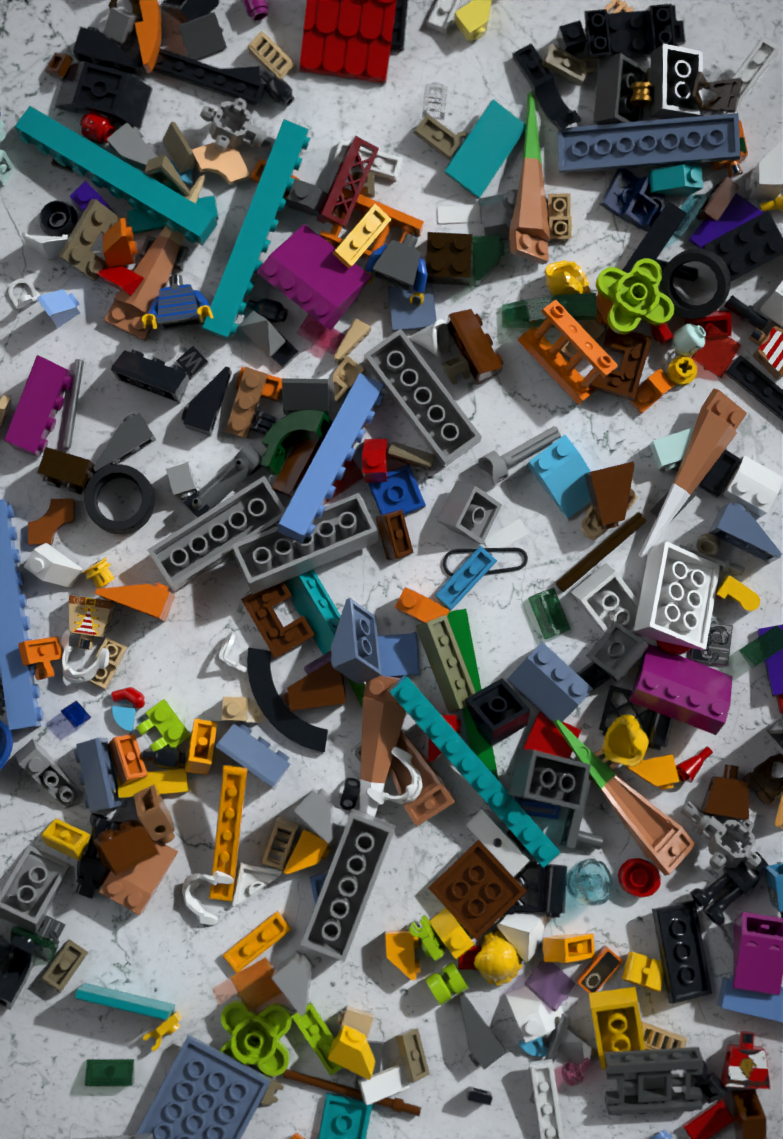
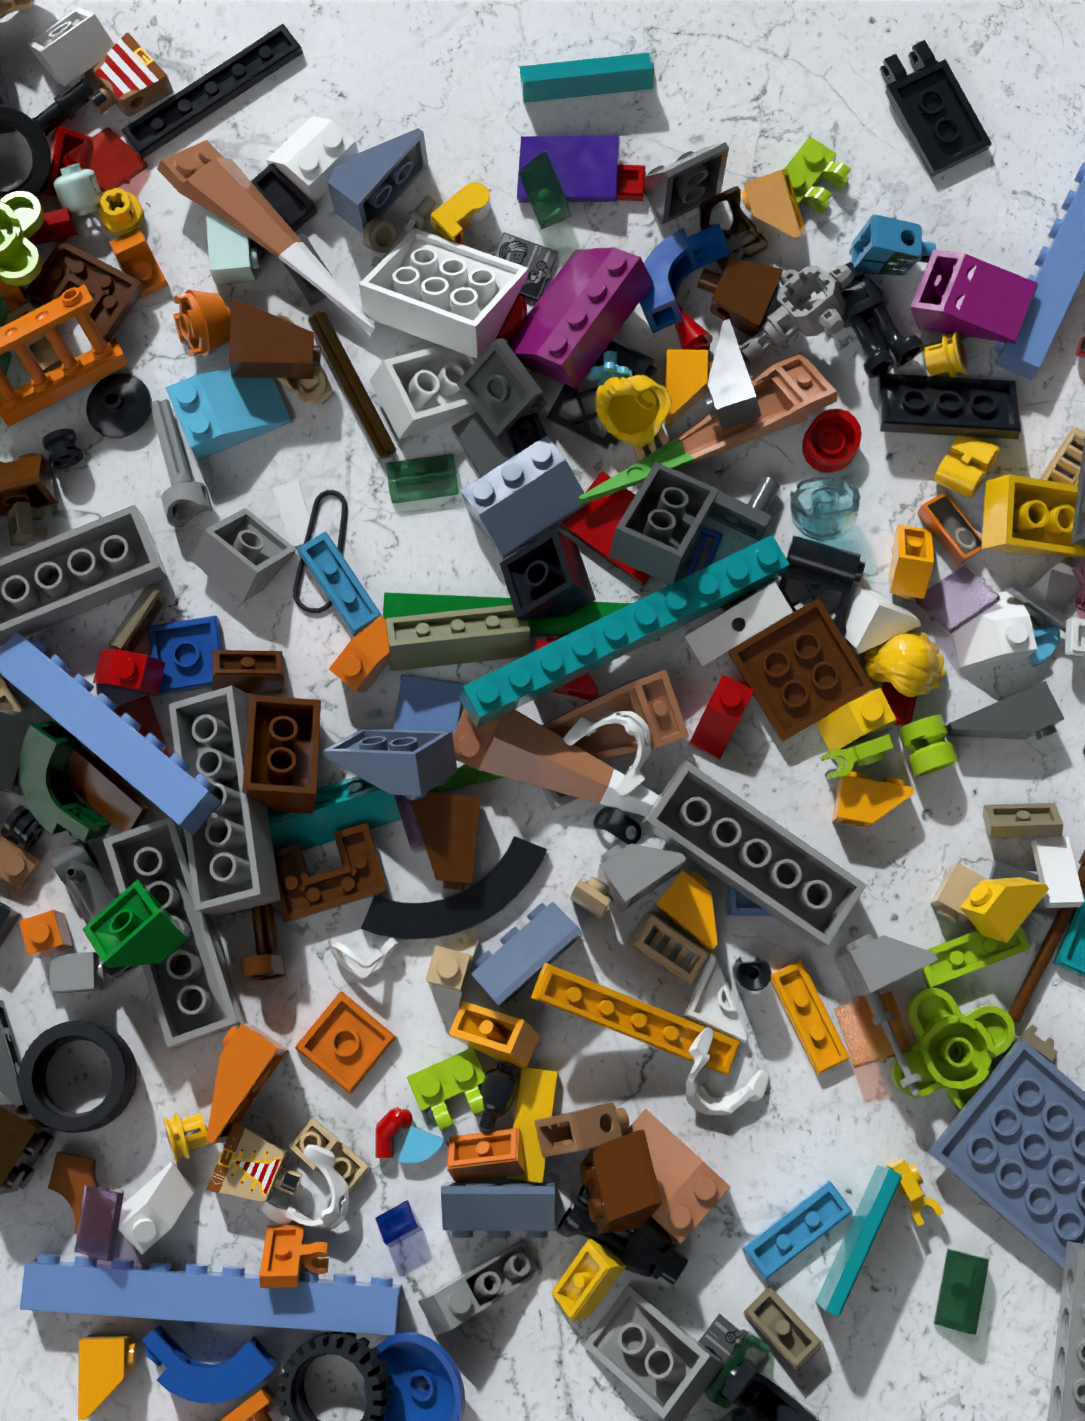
camera: 70 degrees left, 5 degrees down
none -> orange brick [18,910,74,959]
none -> black wheel [42,429,84,469]
none -> clear purple piece [74,1185,124,1261]
none -> green slope [82,879,187,968]
none -> black dish [86,373,152,438]
none -> orange cone [173,289,231,357]
none -> reddish brown slope [242,694,321,814]
none -> reddish brown piece [242,904,286,981]
none -> orange tile [294,991,397,1094]
none -> dark grey tile [451,412,511,477]
none -> tan slope [570,876,614,919]
none -> medium azure plant [587,351,633,386]
none -> blue arch [640,224,731,333]
none -> red slope [688,674,754,760]
none -> slope [705,319,762,430]
none -> black piece [732,956,772,991]
none -> dark azure tile [742,1180,853,1280]
none -> light grey piece [865,990,922,1096]
none -> yellow piece [924,331,968,378]

